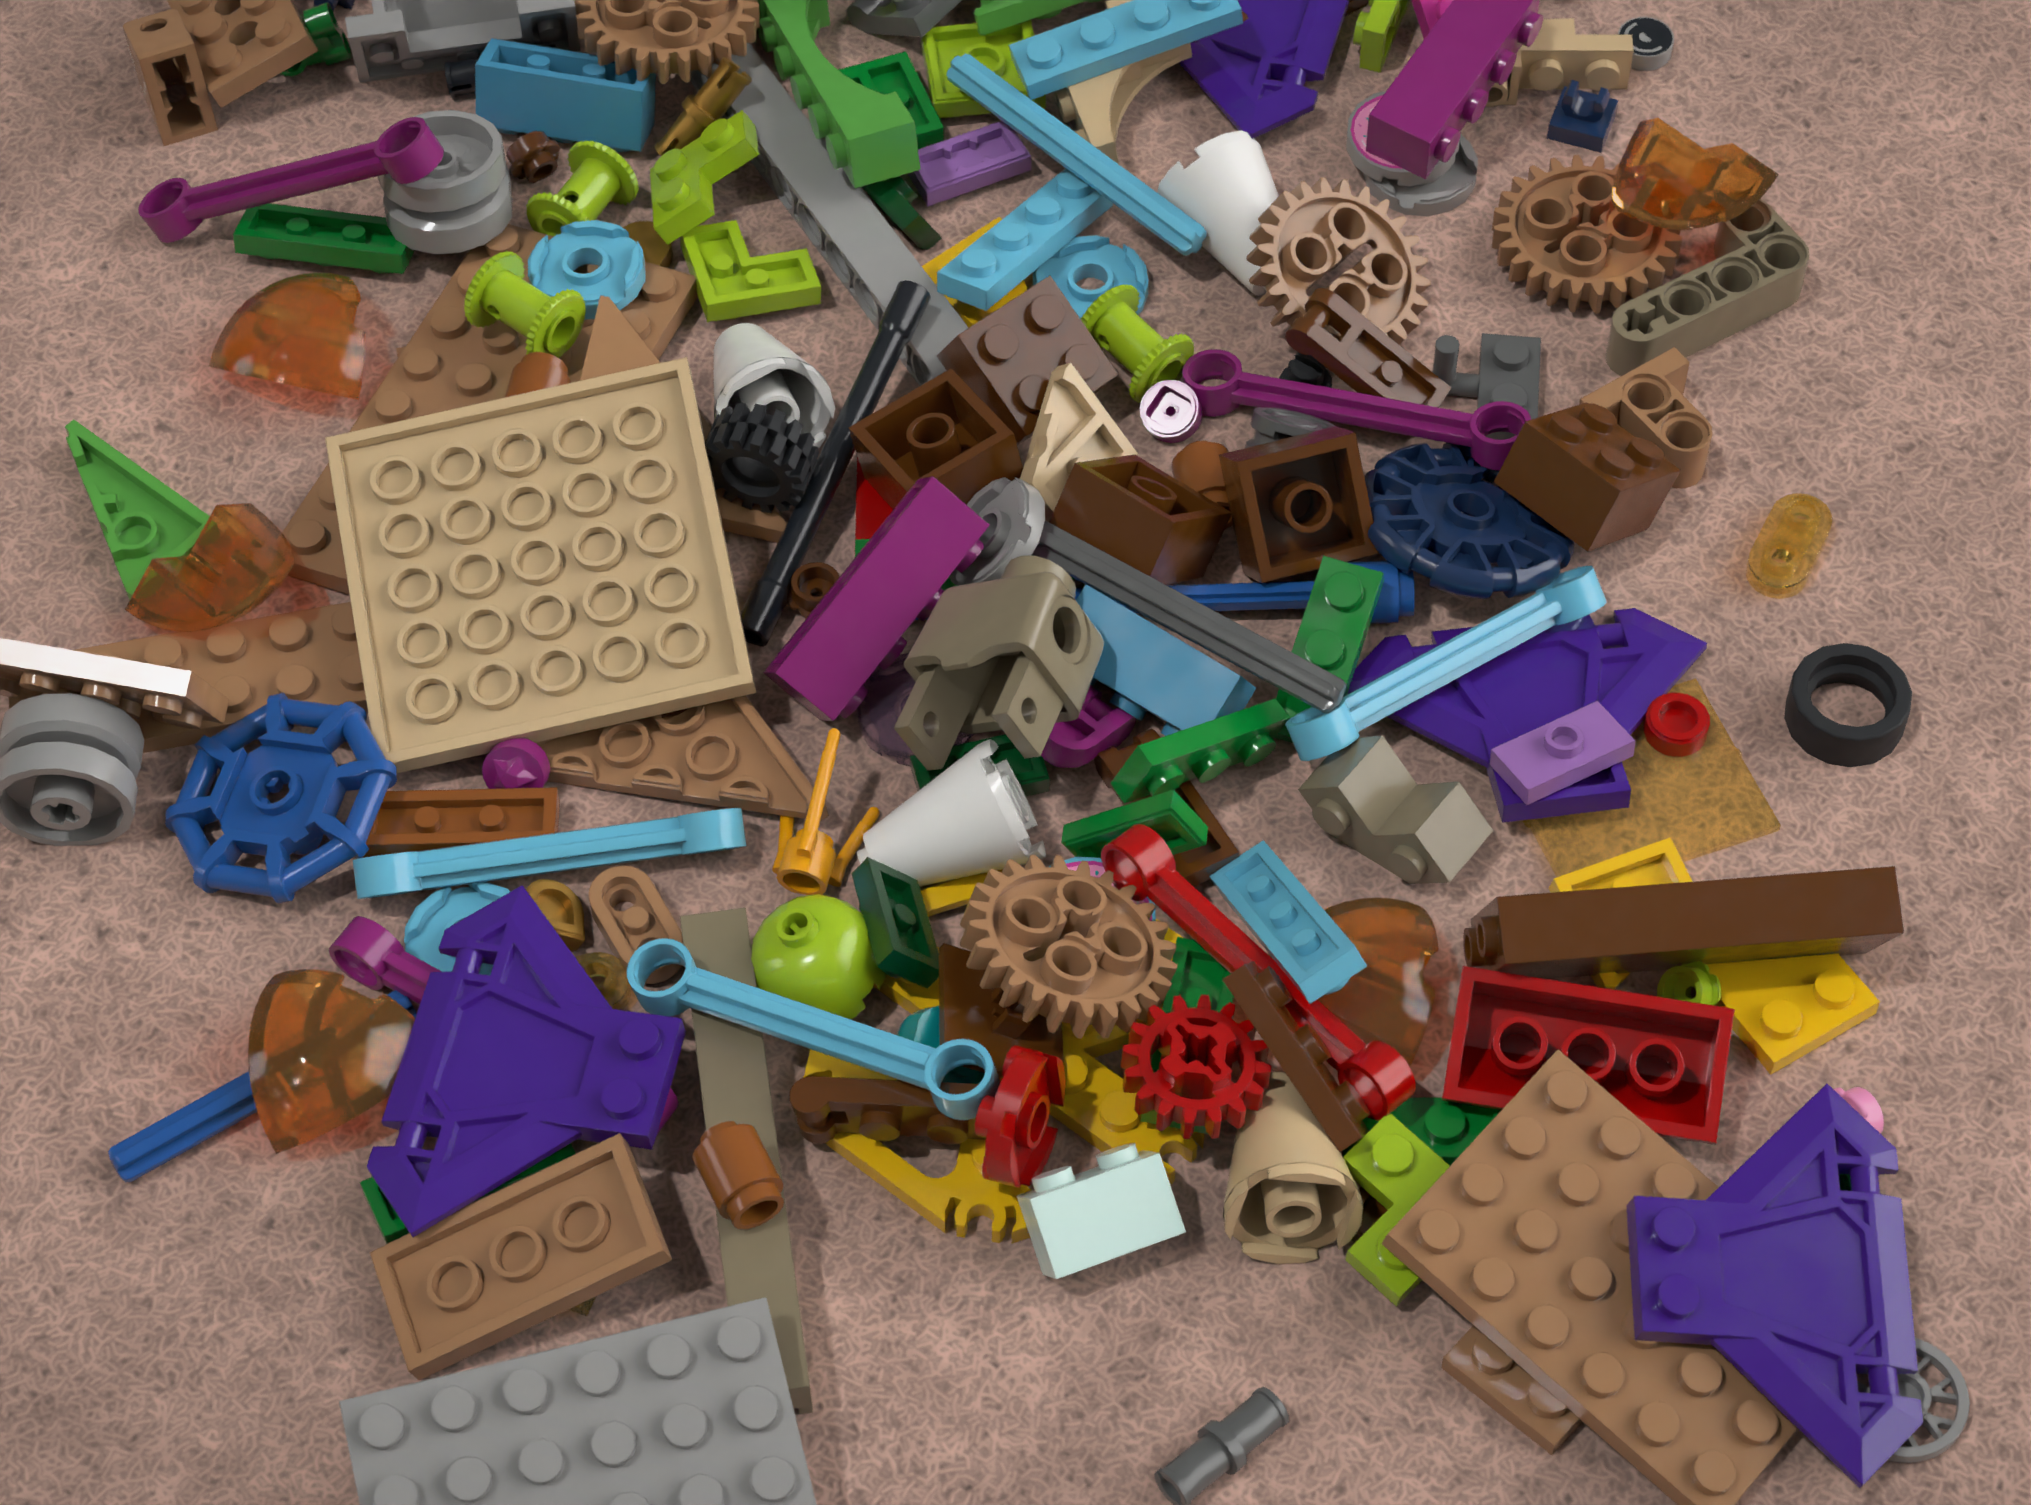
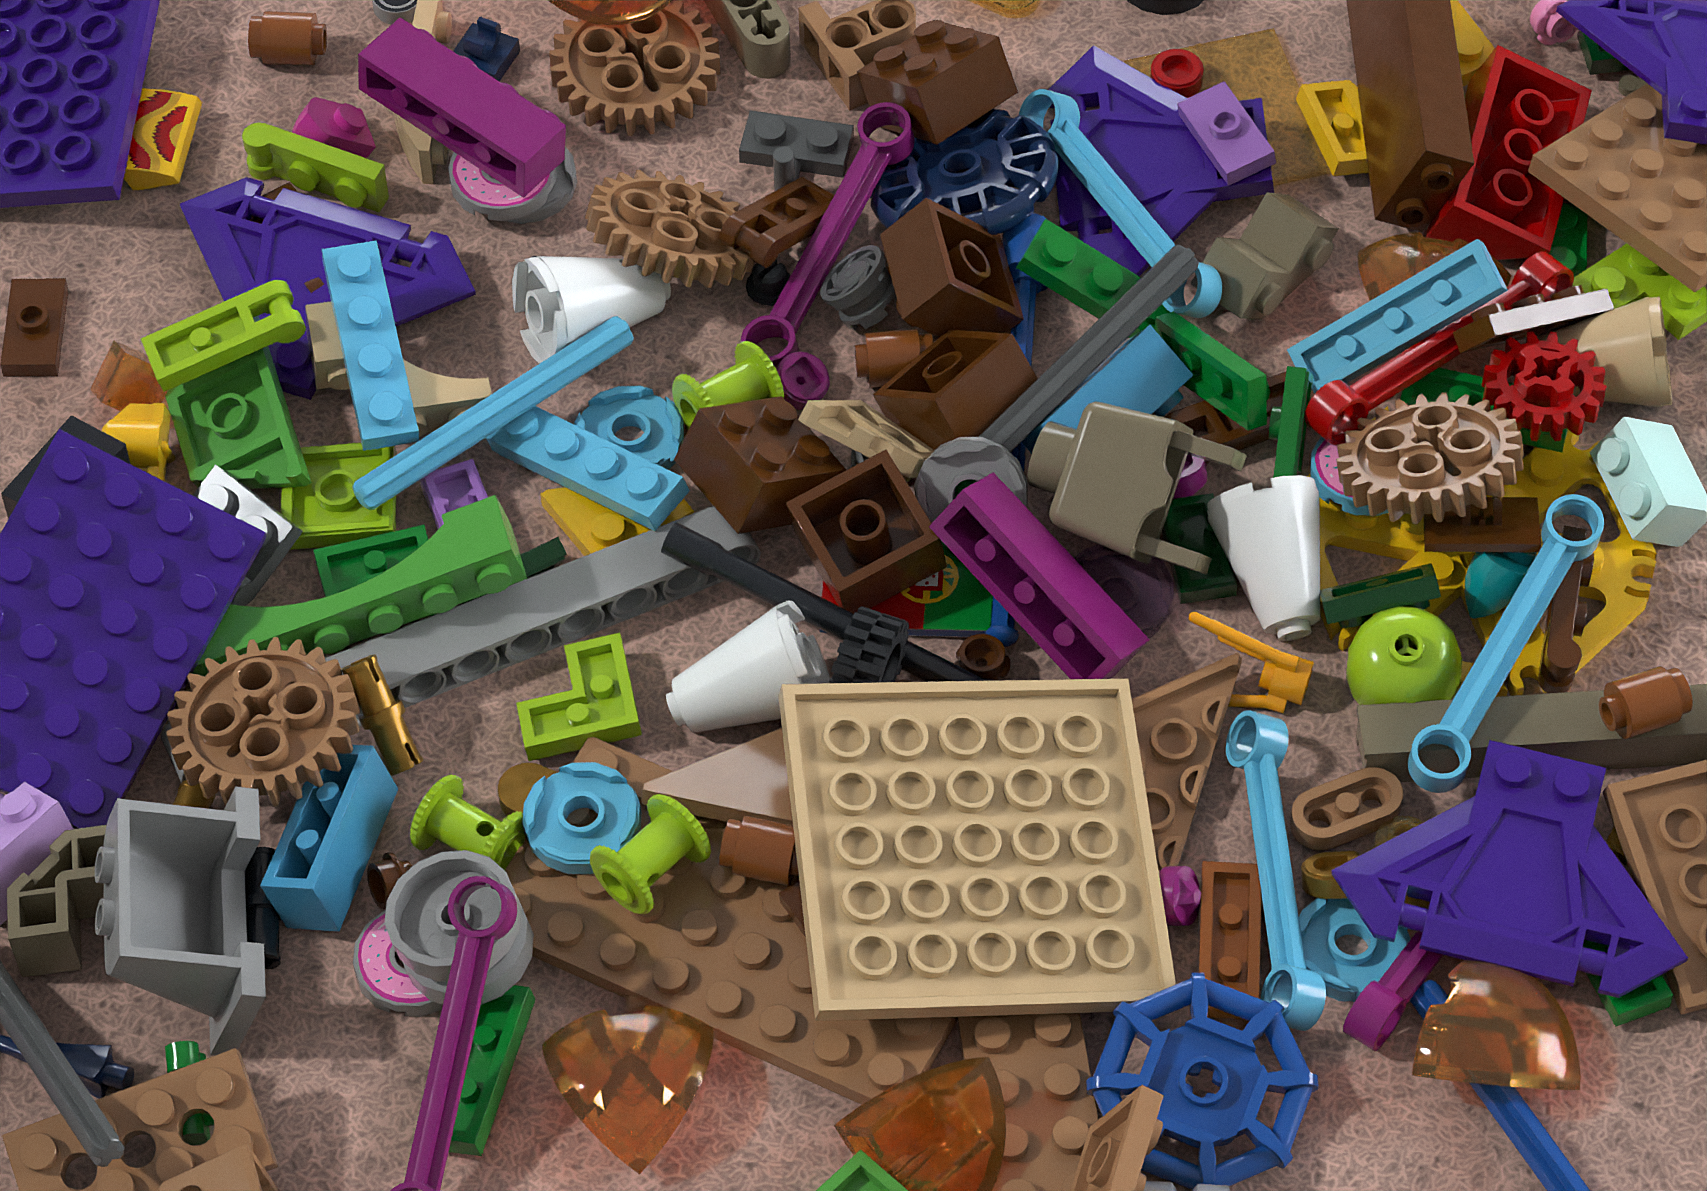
camera: 85 degrees left, 0 degrees up
lime plate [650,110,759,245] -> none
red plate [975,1045,1066,1188] -> none

